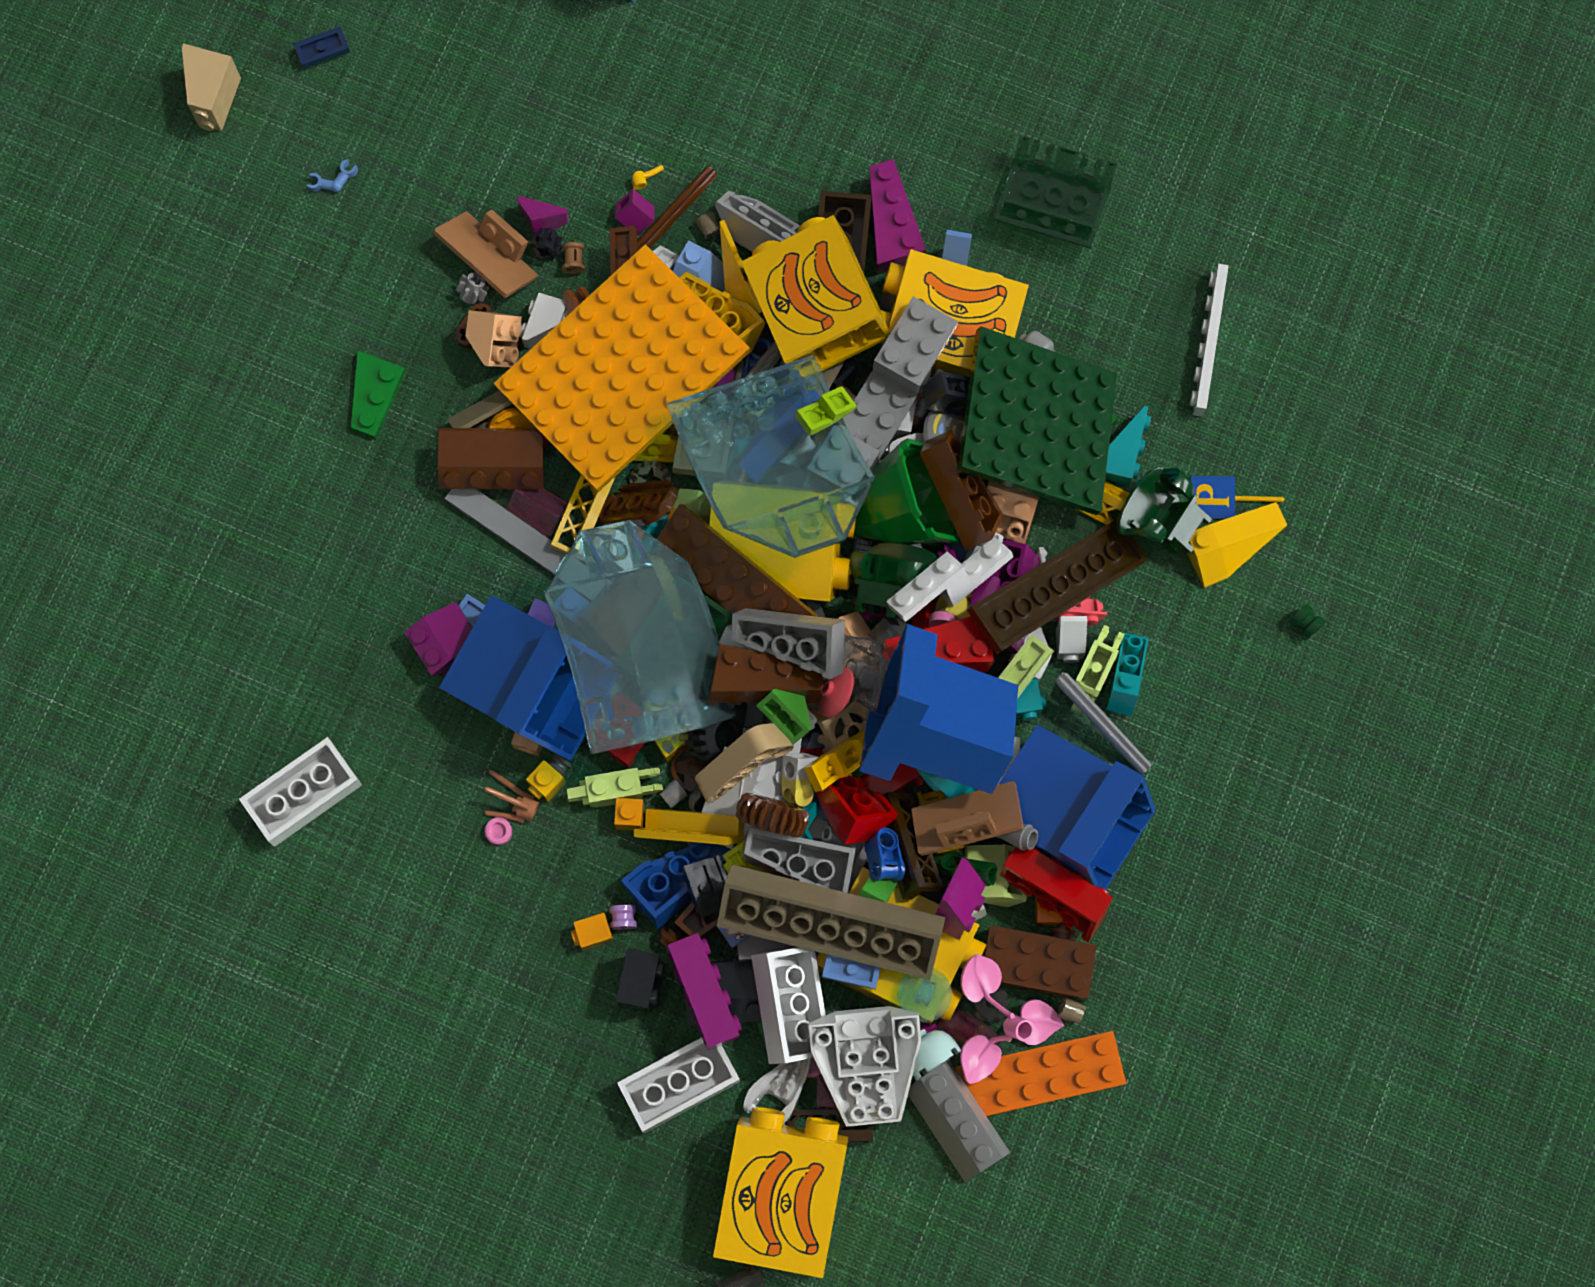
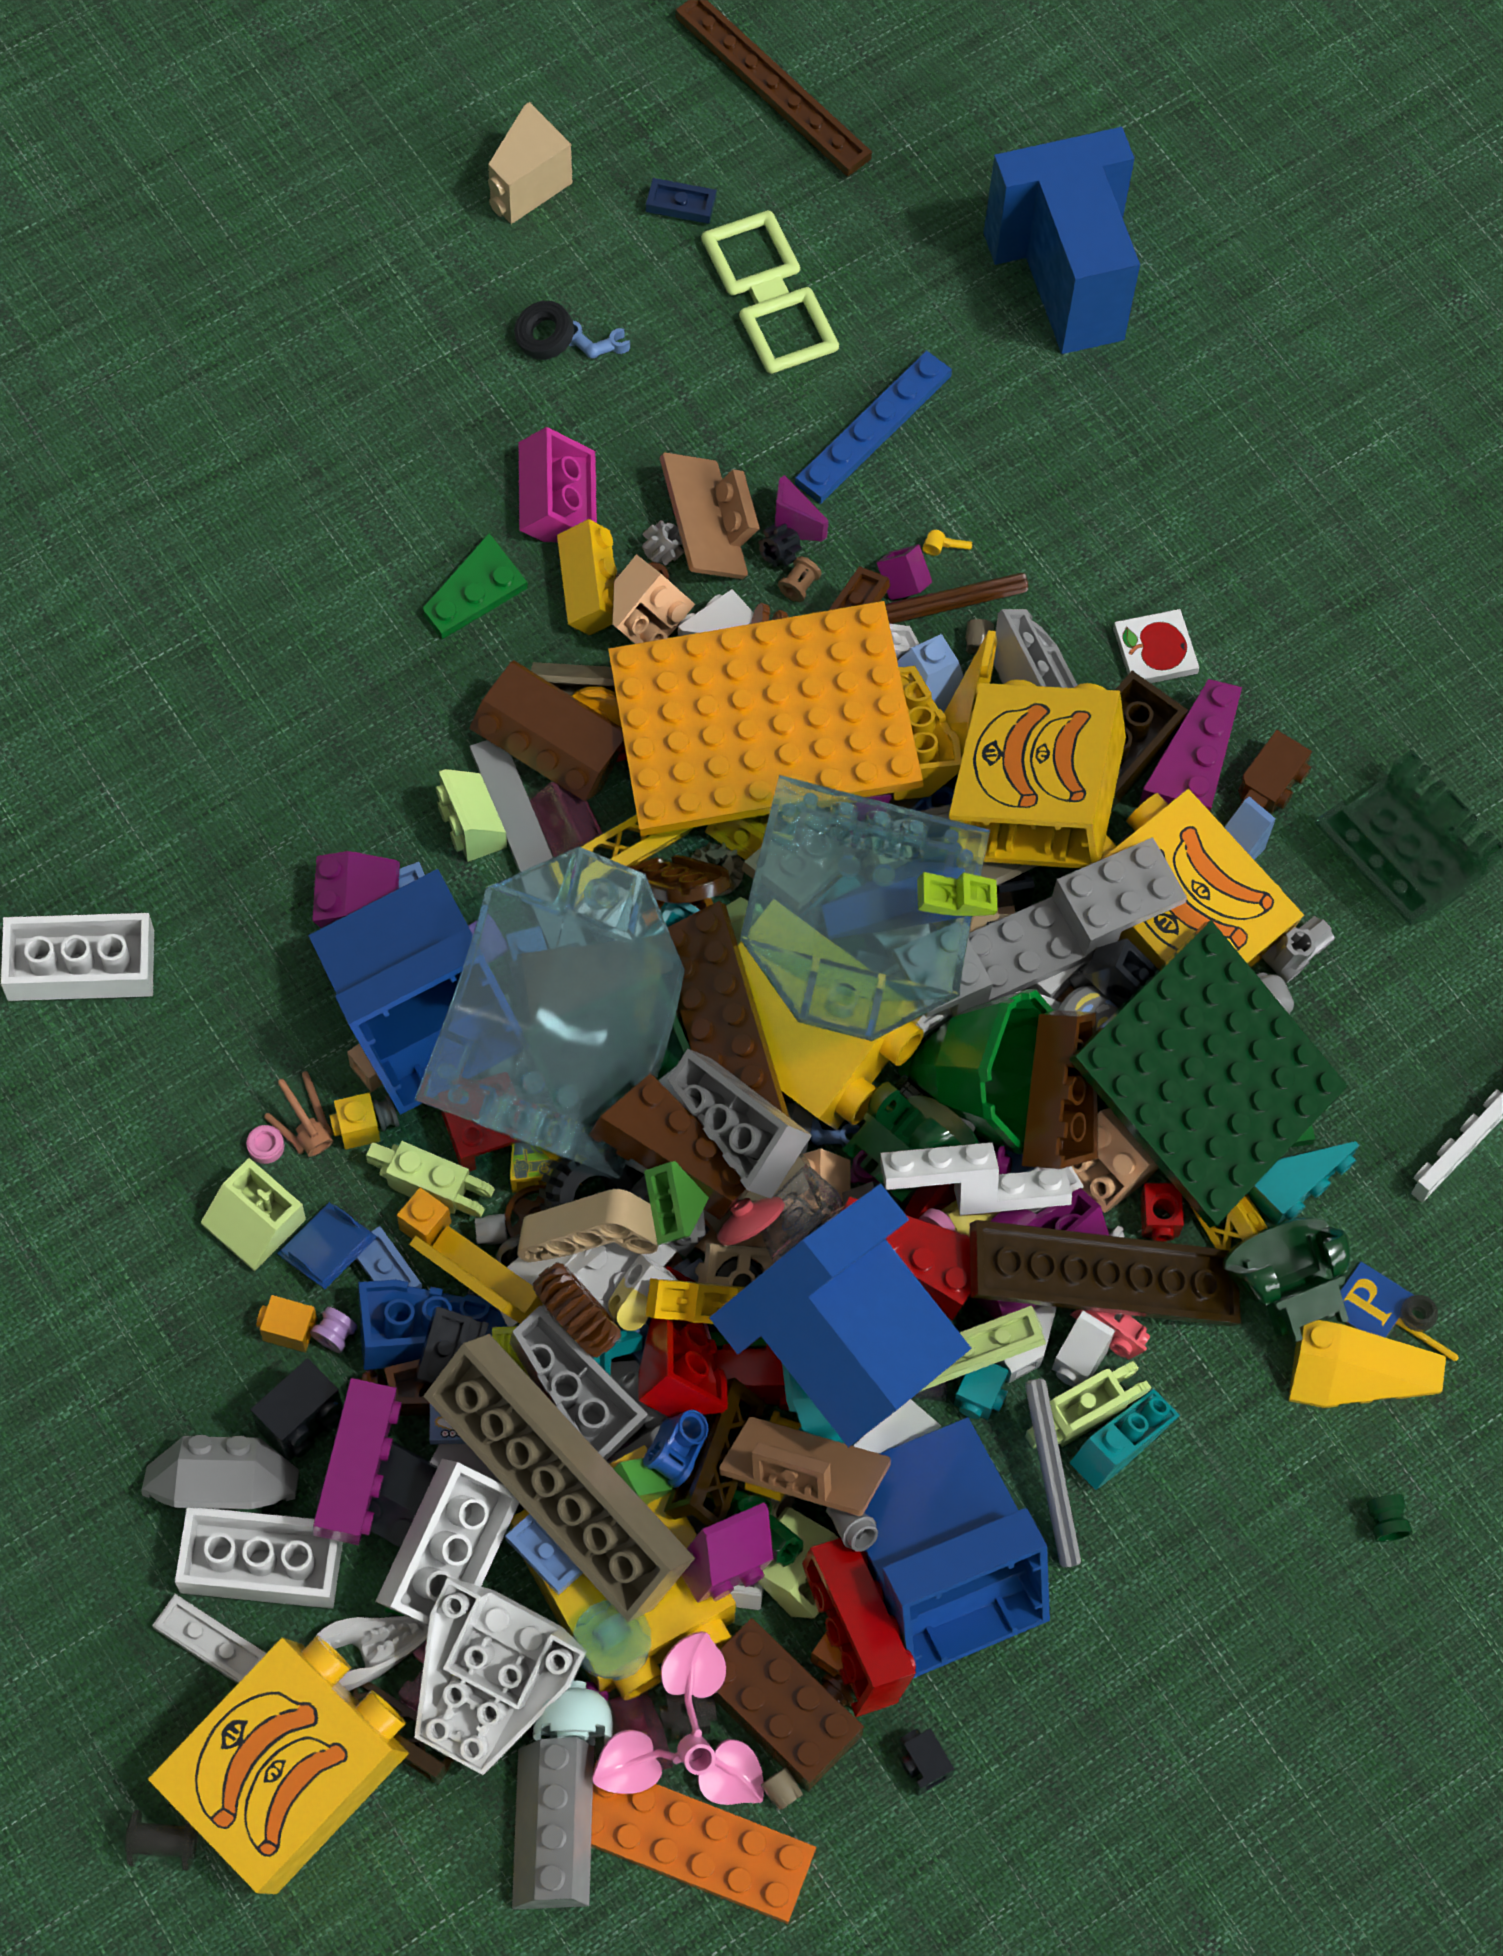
camera: 30 degrees right, 10 degrees down
none -> light grey wedge [142,1435,299,1509]
none -> white tile [152,1594,267,1684]
none -> yellowish green slope [201,1158,306,1271]
none -> blue piece [277,1202,377,1289]
none -> medium blue plate [356,1226,422,1289]
none -> yellowish green slope [436,769,507,862]
none -> black tyre [514,301,574,360]
none -> dark pink slope [519,427,597,542]
none -> yellow brick [557,519,617,635]
none -> yellowish green bar [701,210,839,374]
none -> medium blue arm [794,1102,860,1148]
none -> blue plate [795,351,952,504]
none -> black brick [899,1728,955,1796]
none -> tile [1113,609,1199,683]
none -> red brick [1140,1183,1184,1242]
none -> reddish brown hinge [1238,730,1312,815]
none -> light grey piece [1262,916,1335,984]
none -> clear smoke plate [1400,1295,1438,1332]

